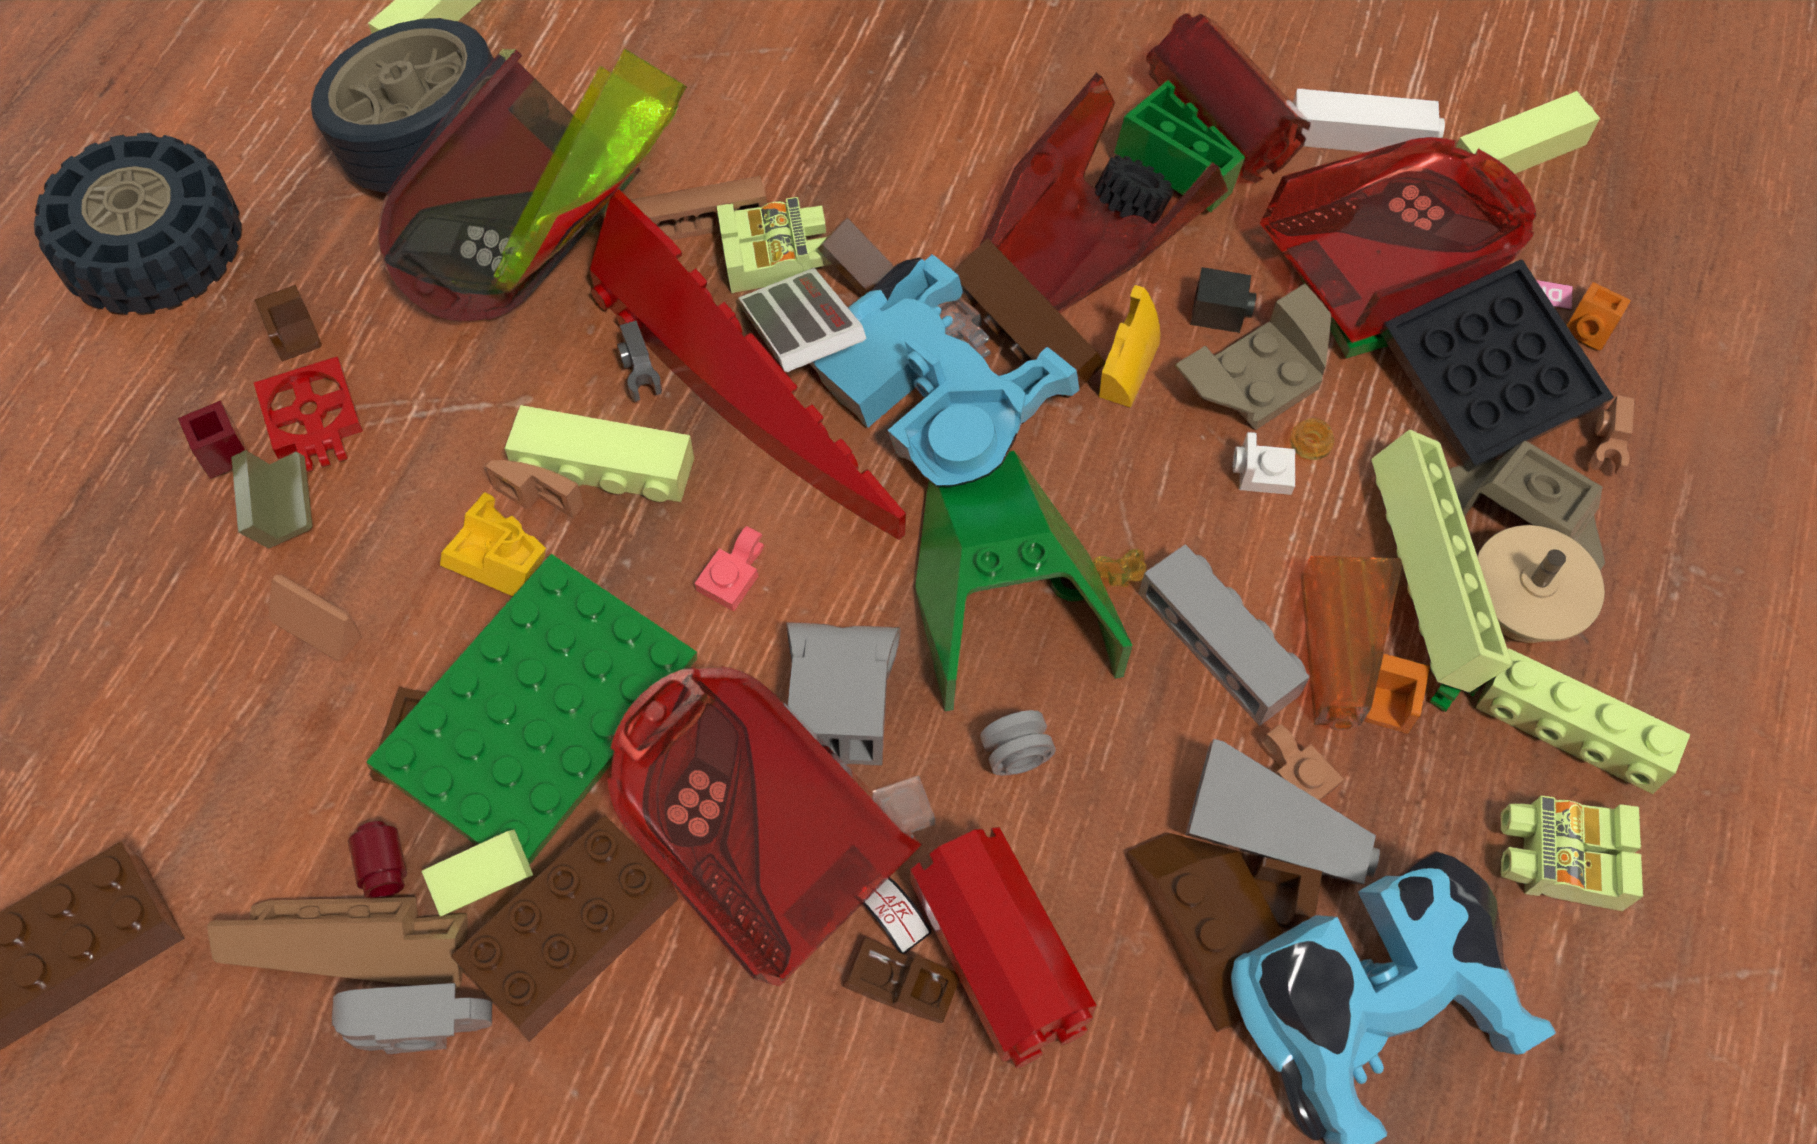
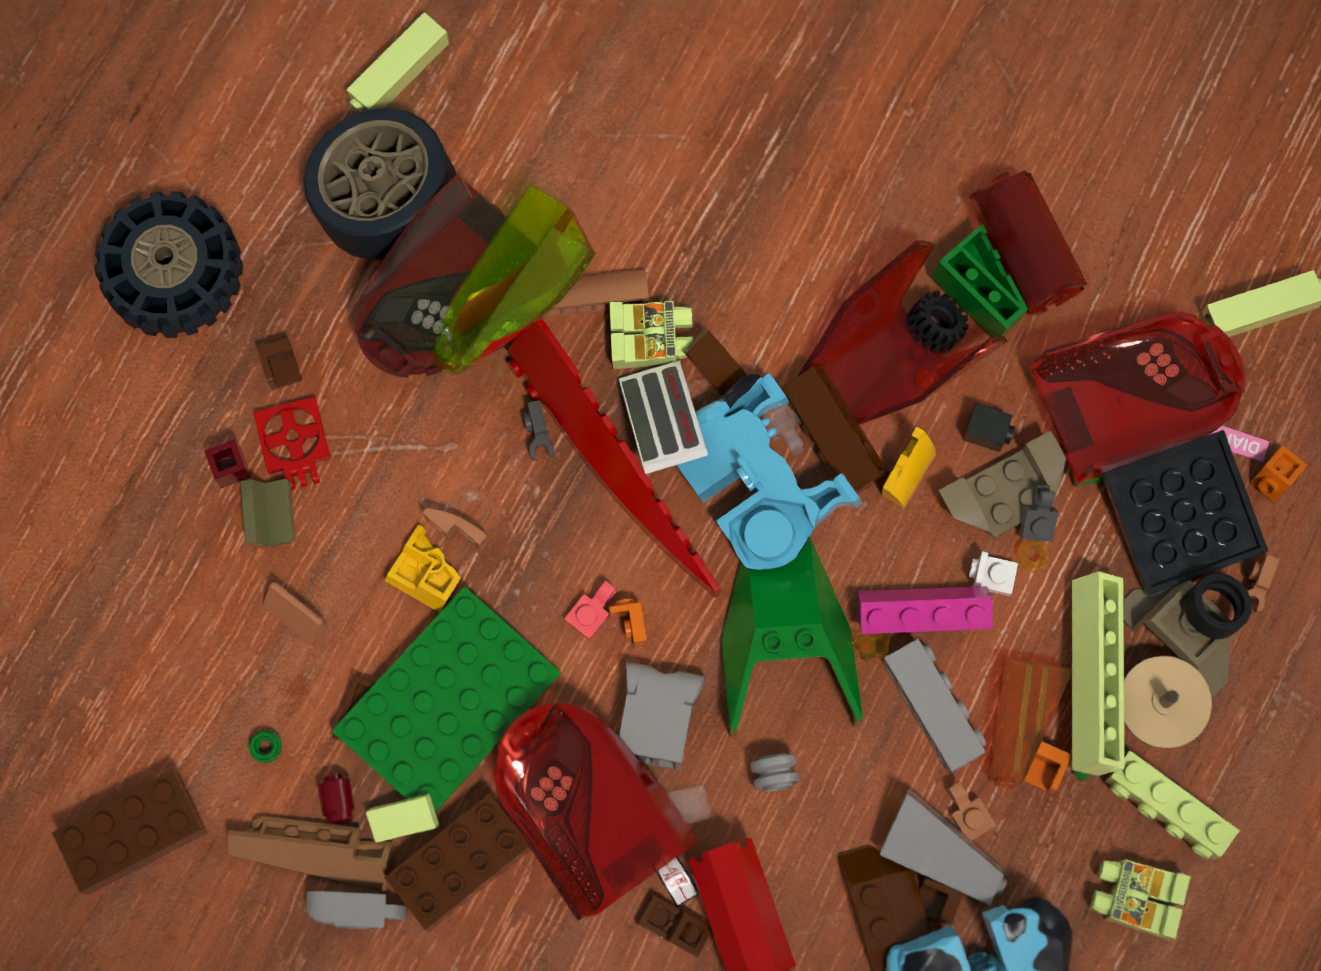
camera: 10 degrees right, 15 degrees up
yellowish green brick [505,405,694,502] -> none
white brick [1289,89,1445,155] -> none
none -> green plate [249,730,282,763]
none -> orange bracket [609,599,647,647]
none -> dark pink brick [858,586,993,634]
none -> dark grey plate [1019,484,1058,542]
none -> black tyre [1185,573,1252,639]

